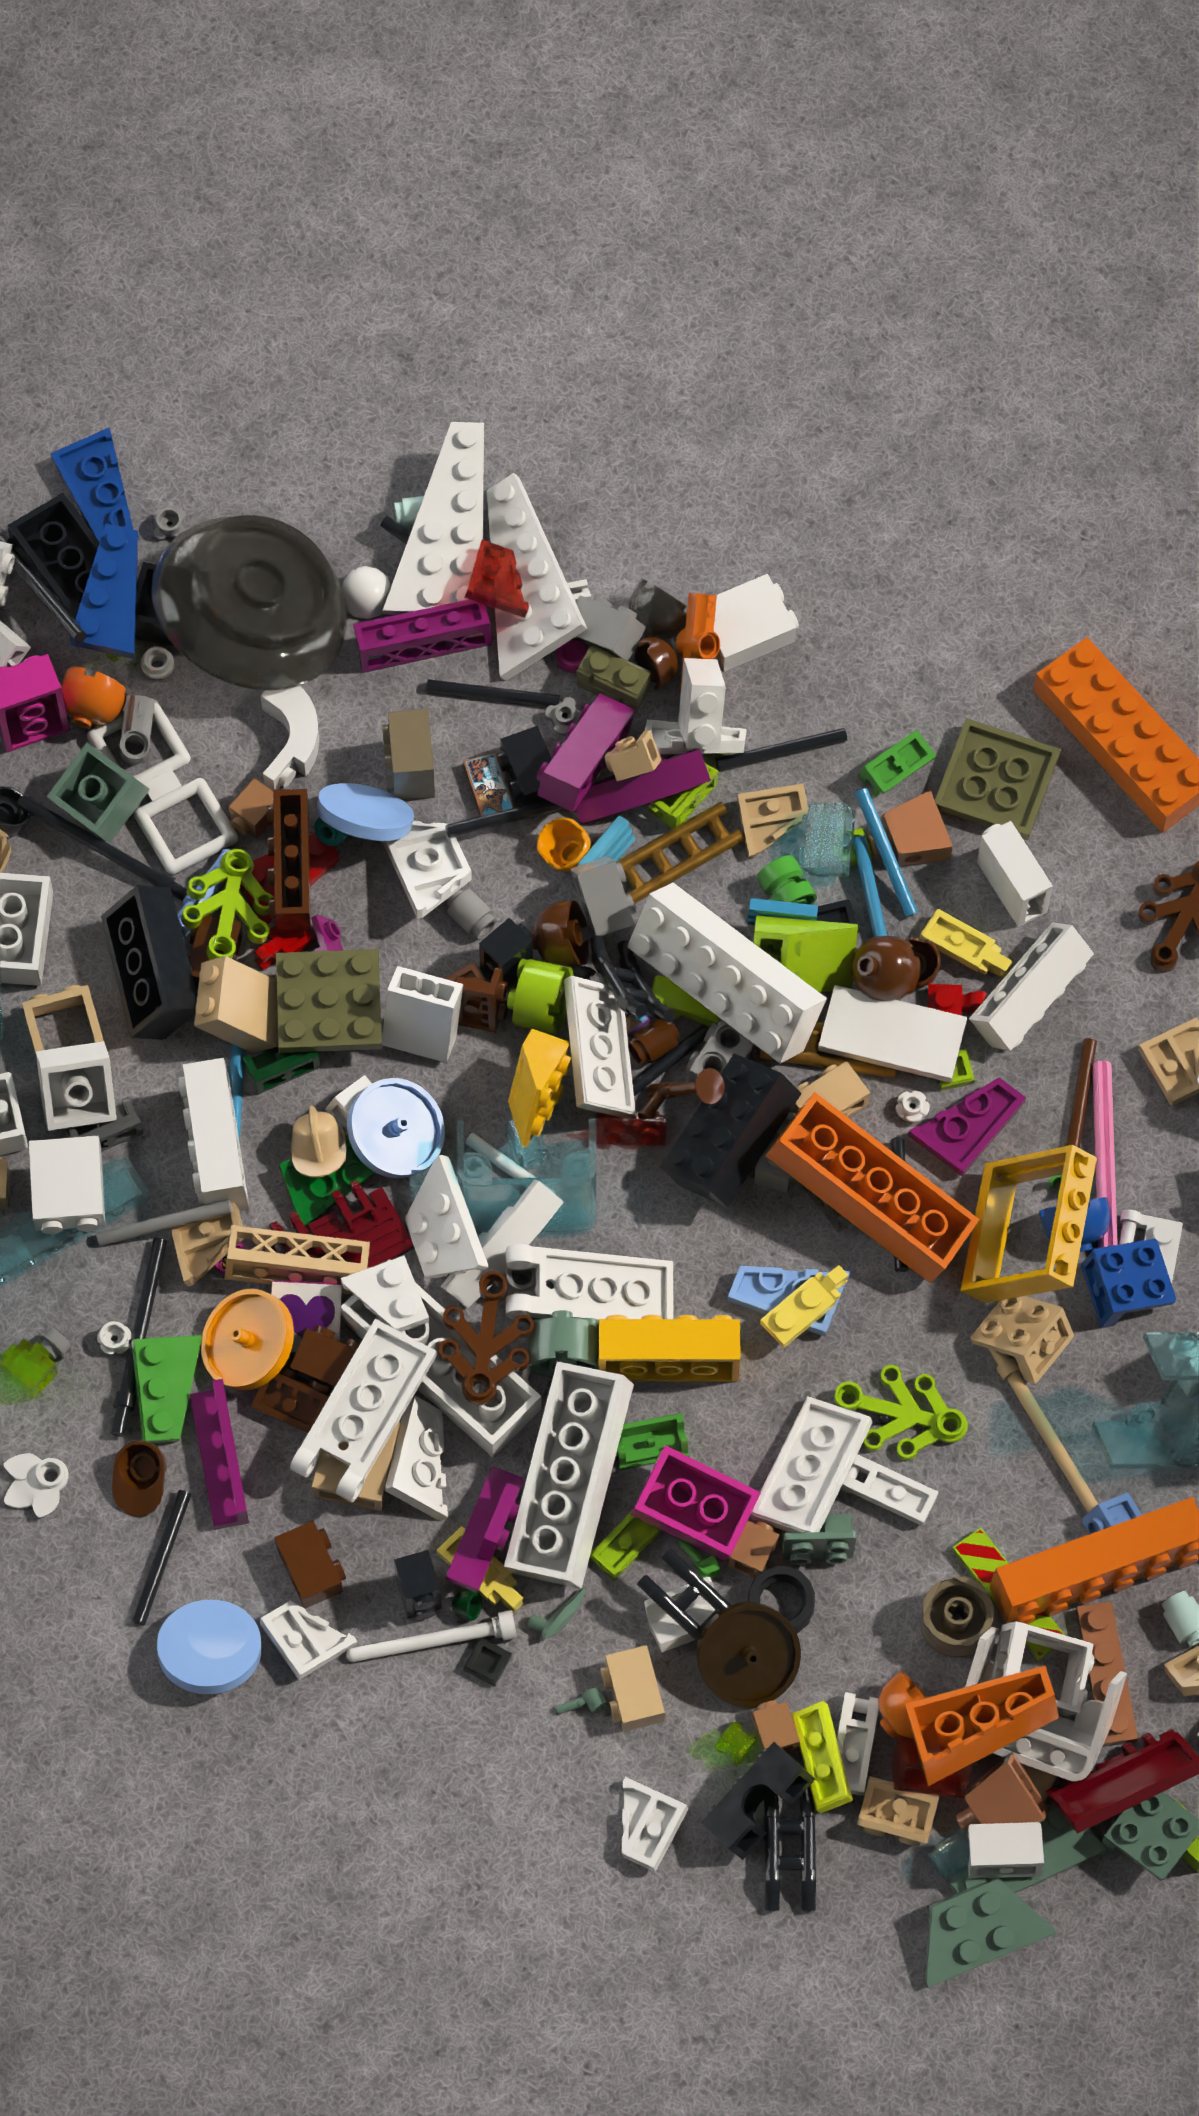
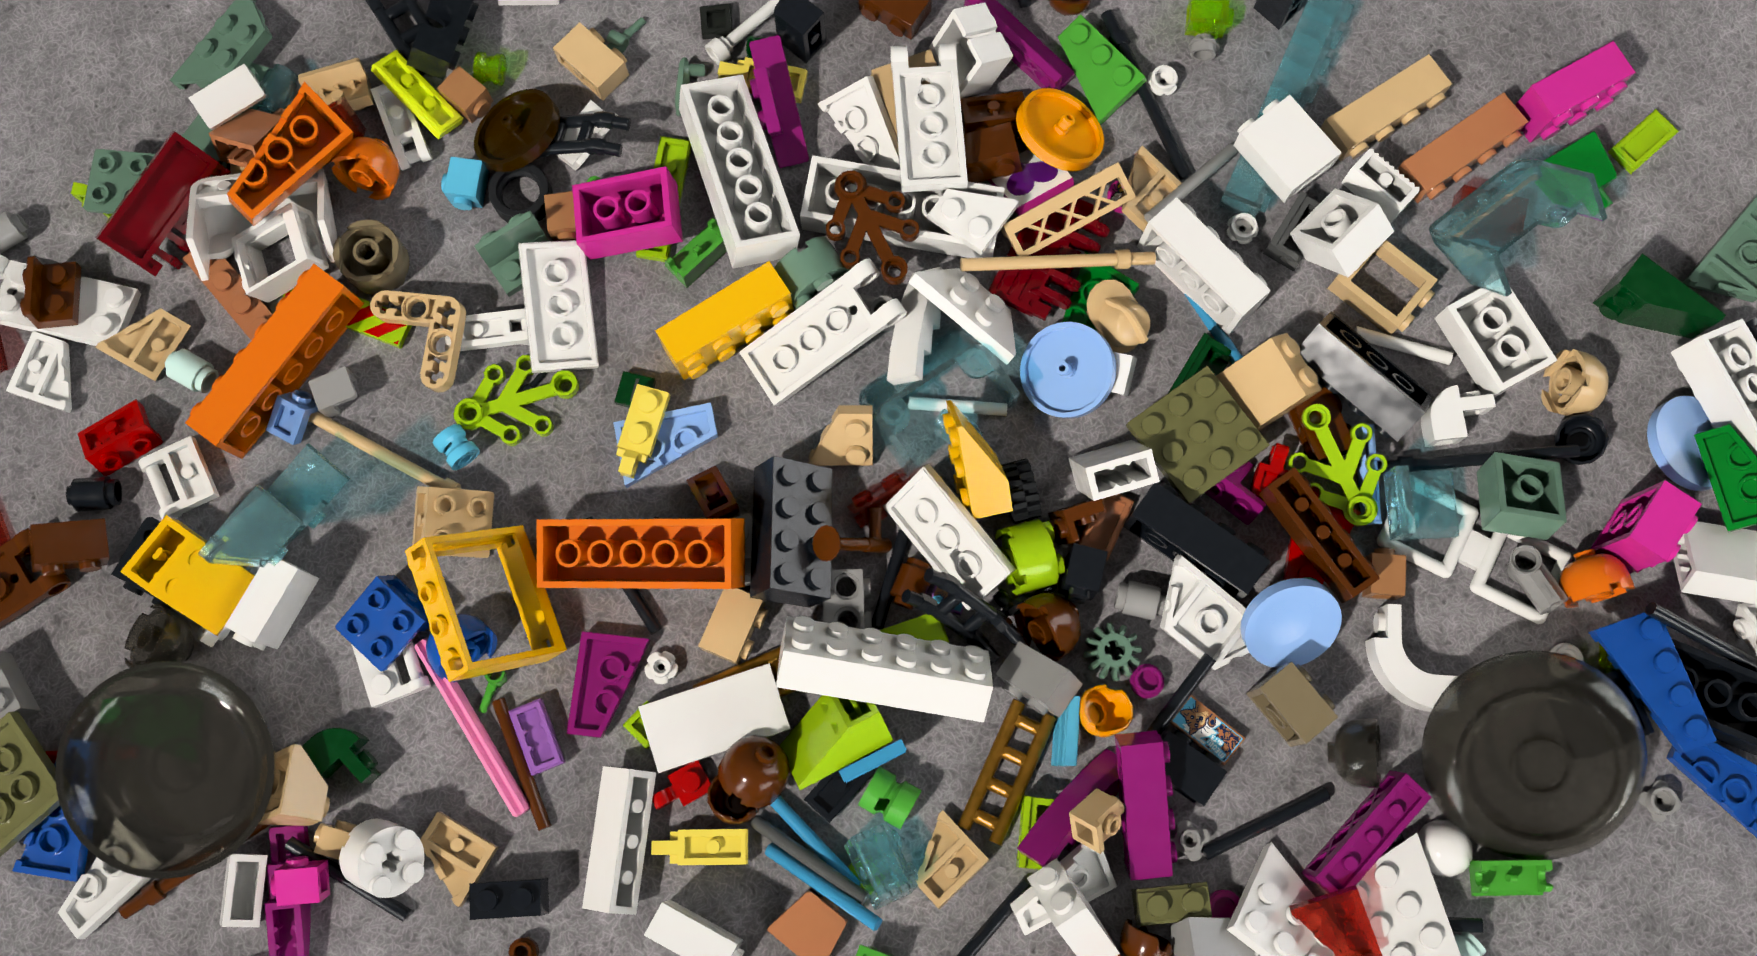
camera: 150 degrees right, 10 degrees up
none -> light grey panel [308,366,357,418]
none -> tan beam [370,290,466,393]
none -> medium azure wheel [433,424,480,470]
none -> medium azure brick [441,157,489,210]
none -> black brick [469,878,549,920]
none -> medium lavender plate [508,698,566,776]
none -> dark green tile [614,371,656,408]
none -> reddish brown slope [686,466,739,518]
none -> dark grey bar [750,815,869,905]
none -> tan wing [809,405,873,466]
none -> white piece [929,2,1013,99]
none -> tan bar [960,249,1156,272]
none -> black tyre [1001,459,1042,523]
none -> sand green gear [1083,623,1142,681]
none -> black brick [1123,483,1270,601]
none -> magenta plate [1130,664,1164,699]
none -> white plate [1227,213,1259,244]
none -> clear smoke cylinder [1327,718,1381,788]
none -> white bar [1355,326,1453,365]
none -> clear light blue bracket [1383,465,1459,540]
none -> white brick [1421,385,1496,447]
none -> bright green hinge [1469,859,1553,896]

